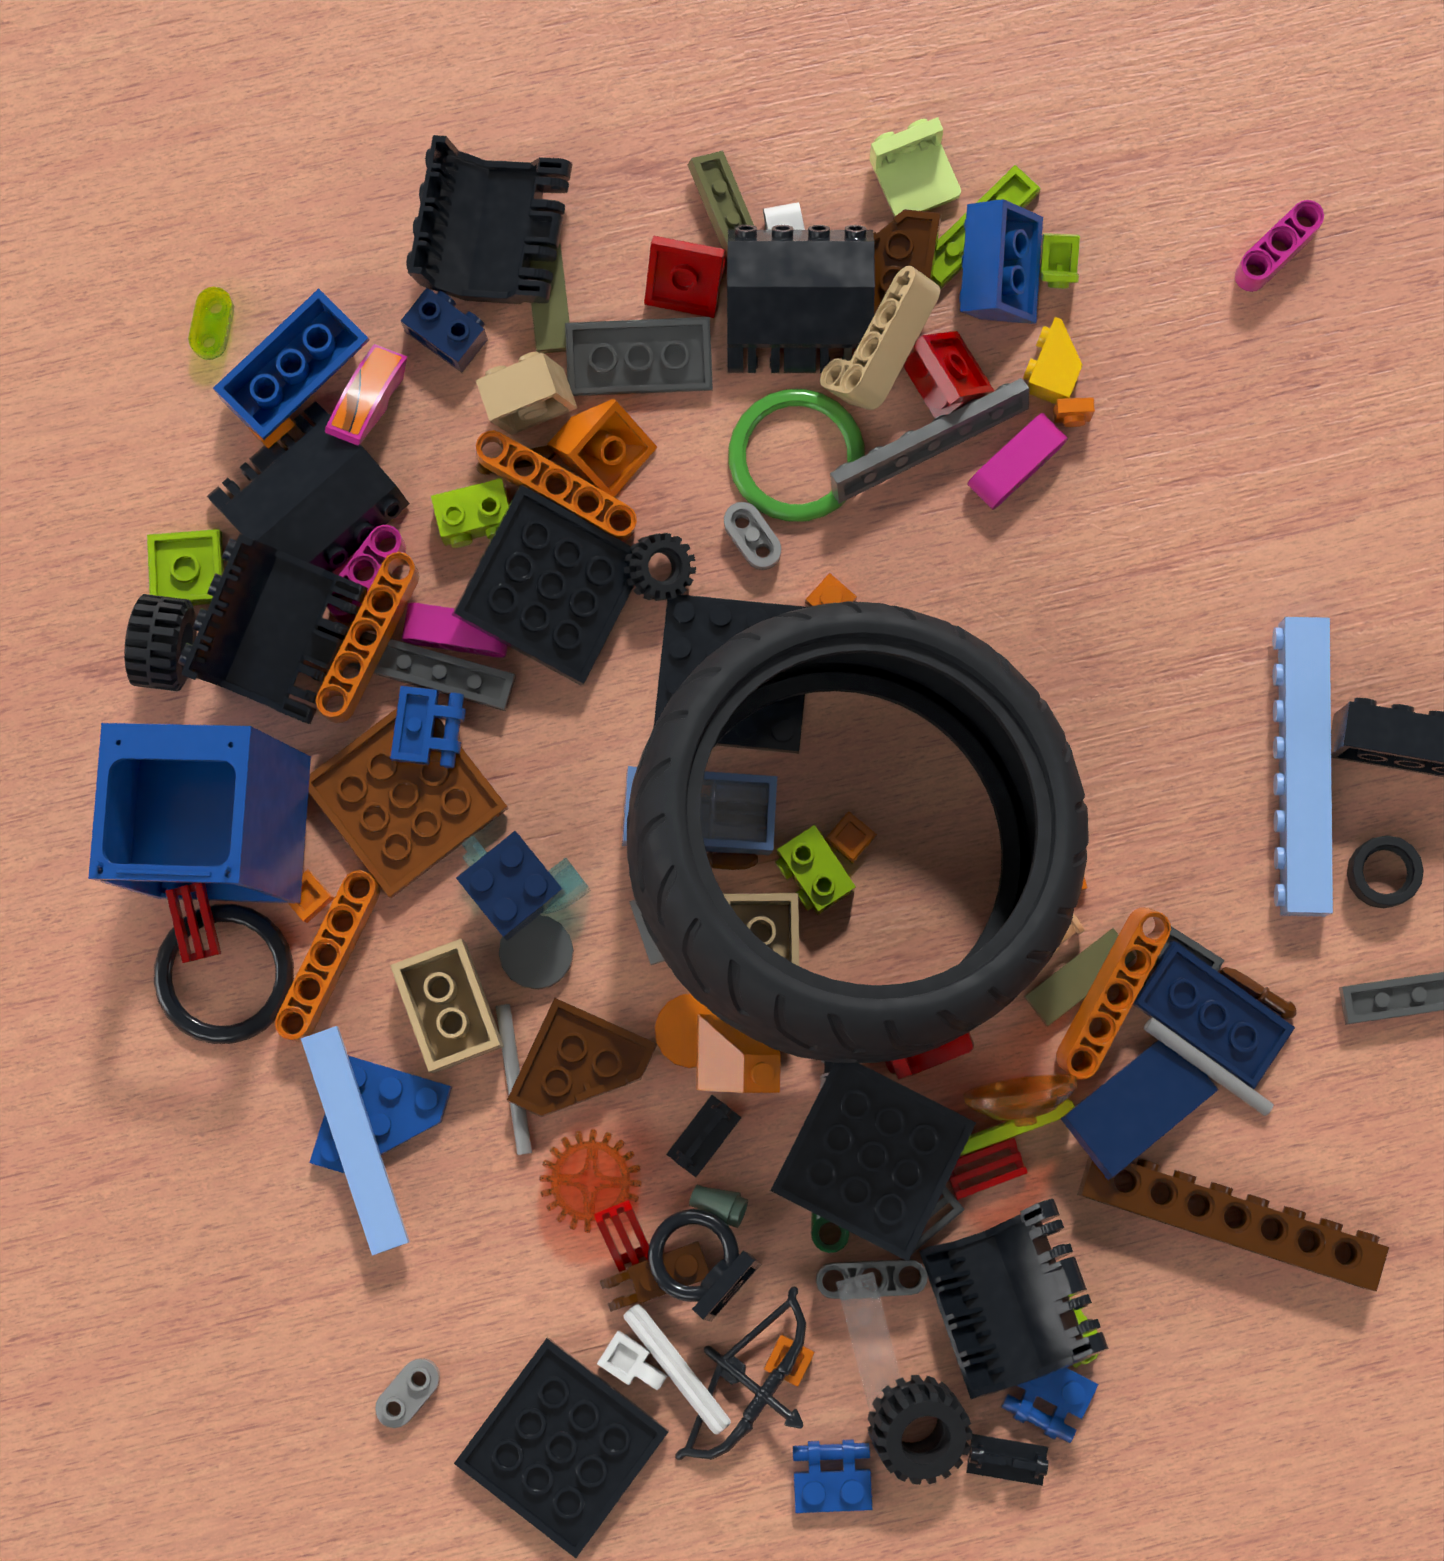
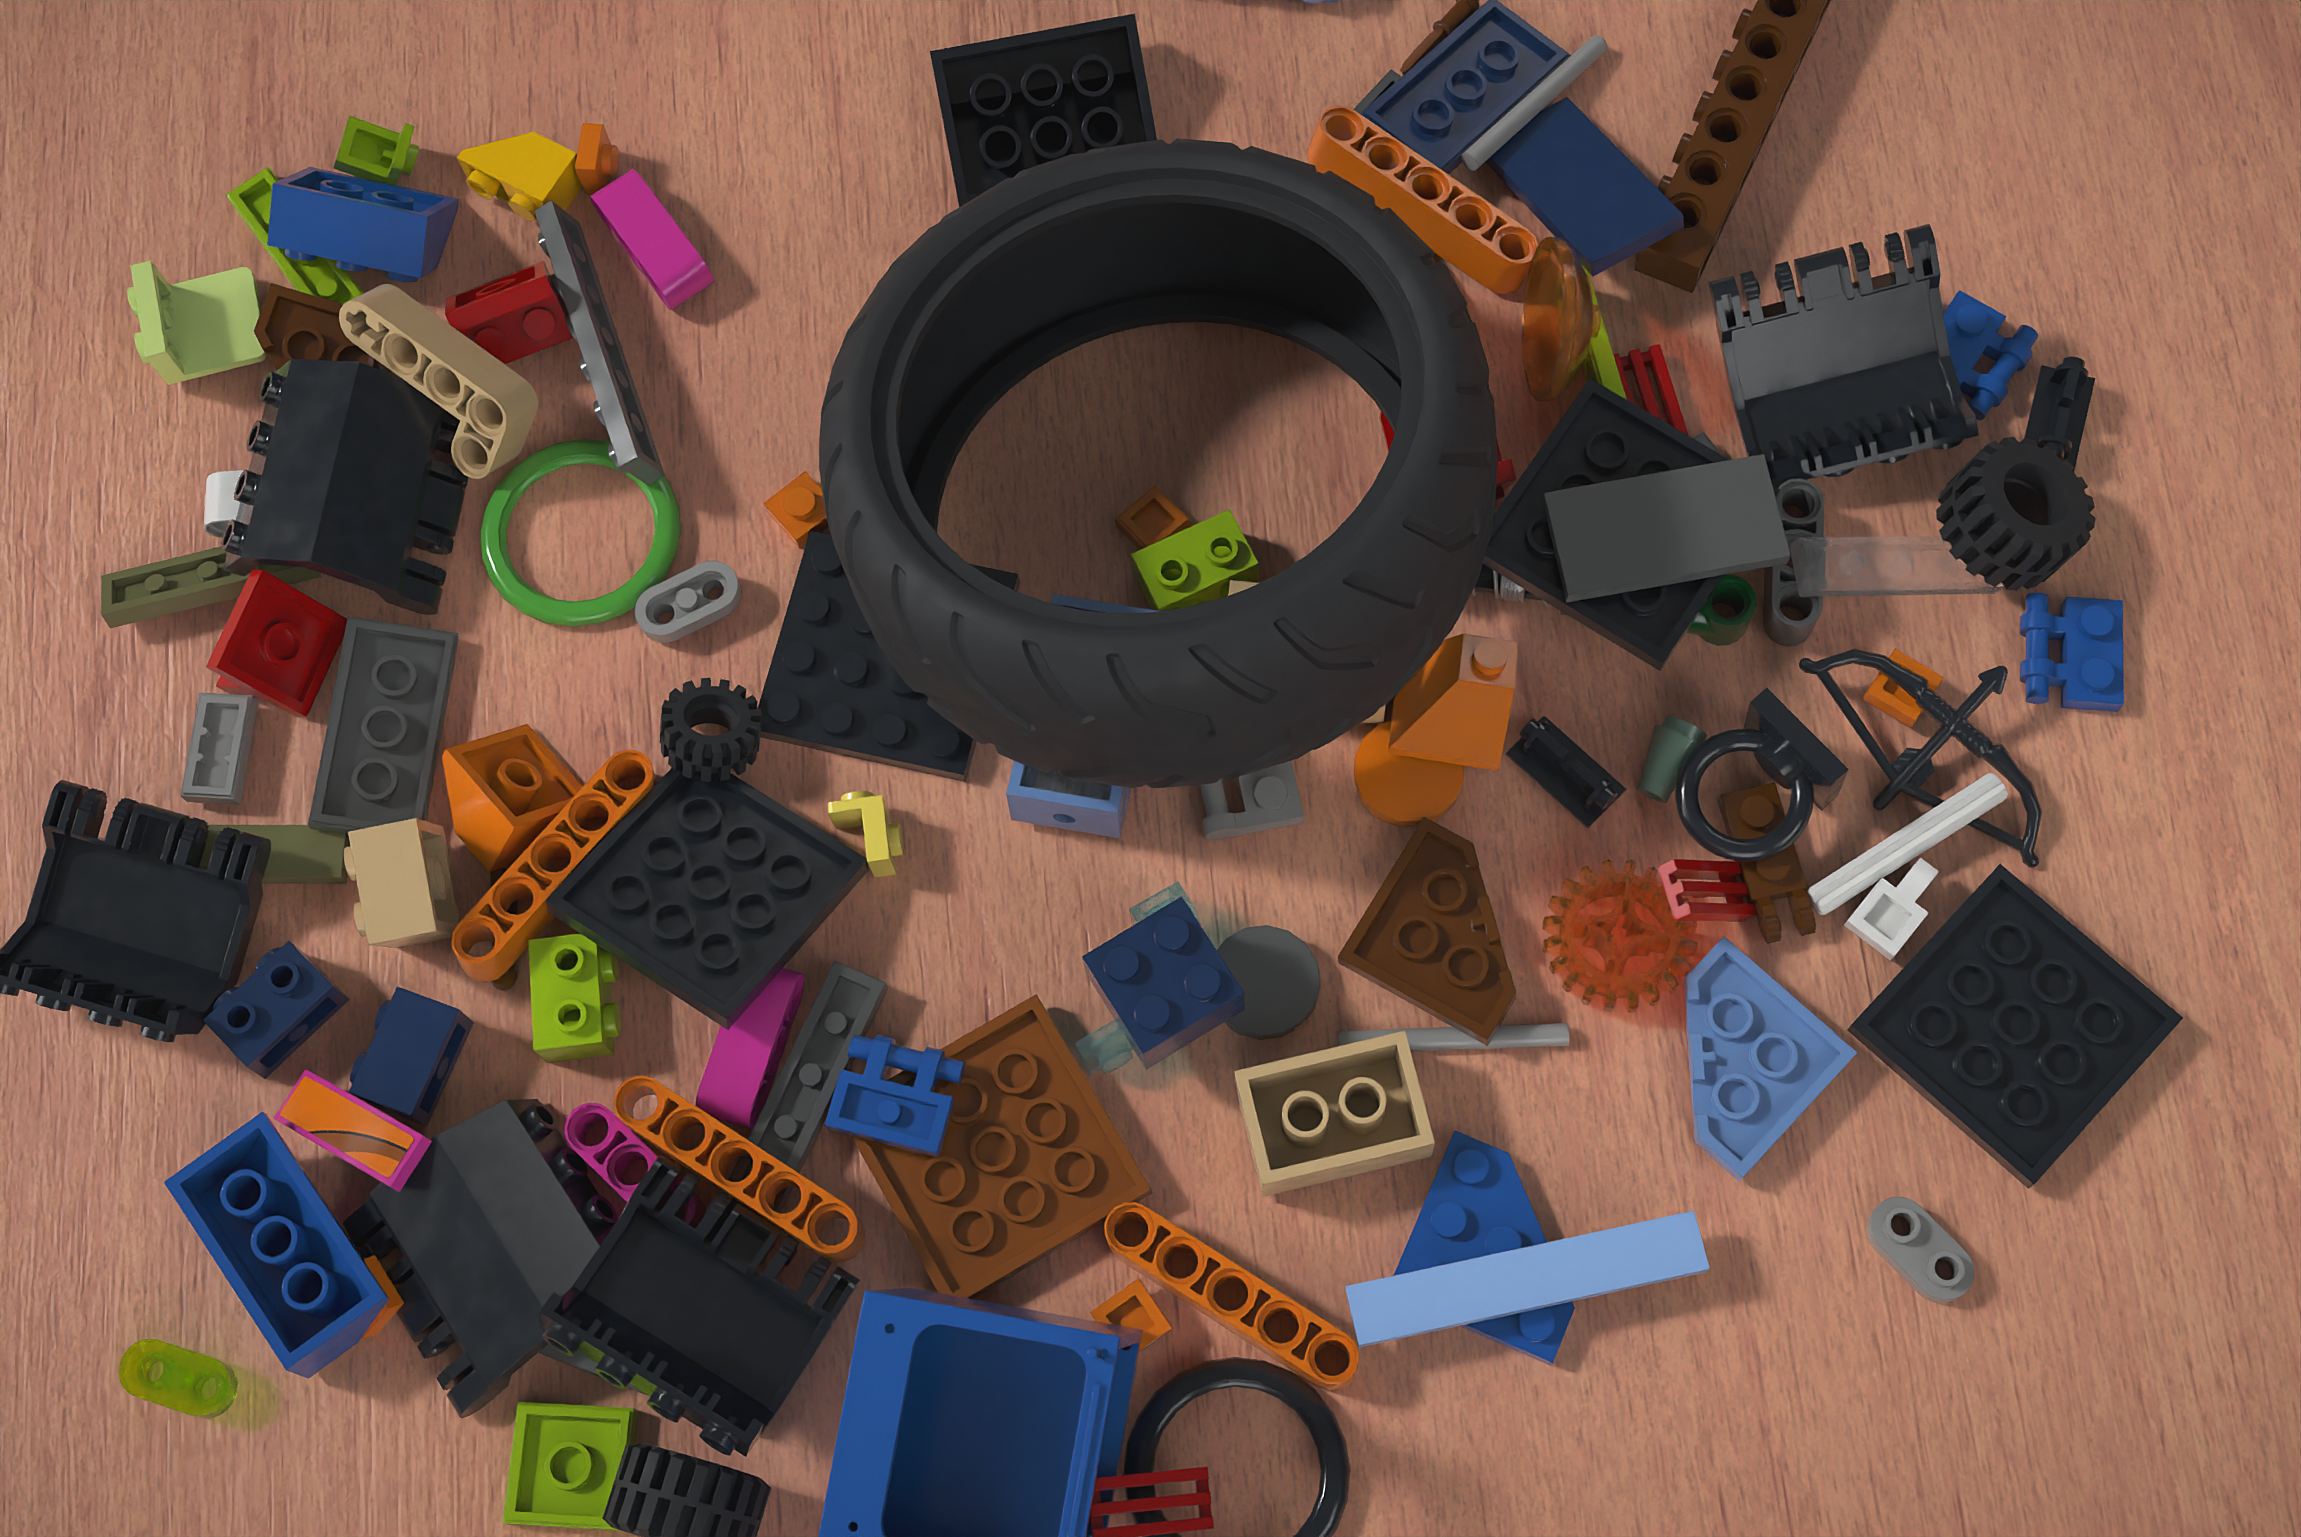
camera: 80 degrees left, 10 degrees down
none -> light grey plate [180,693,259,805]
none -> dark blue brick [349,986,474,1127]
none -> light yellow bracket [827,791,904,878]
none -> black slope [930,13,1157,207]
none -> dark grey tile [1542,454,1791,603]
none -> medium blue plate [1683,936,1857,1181]

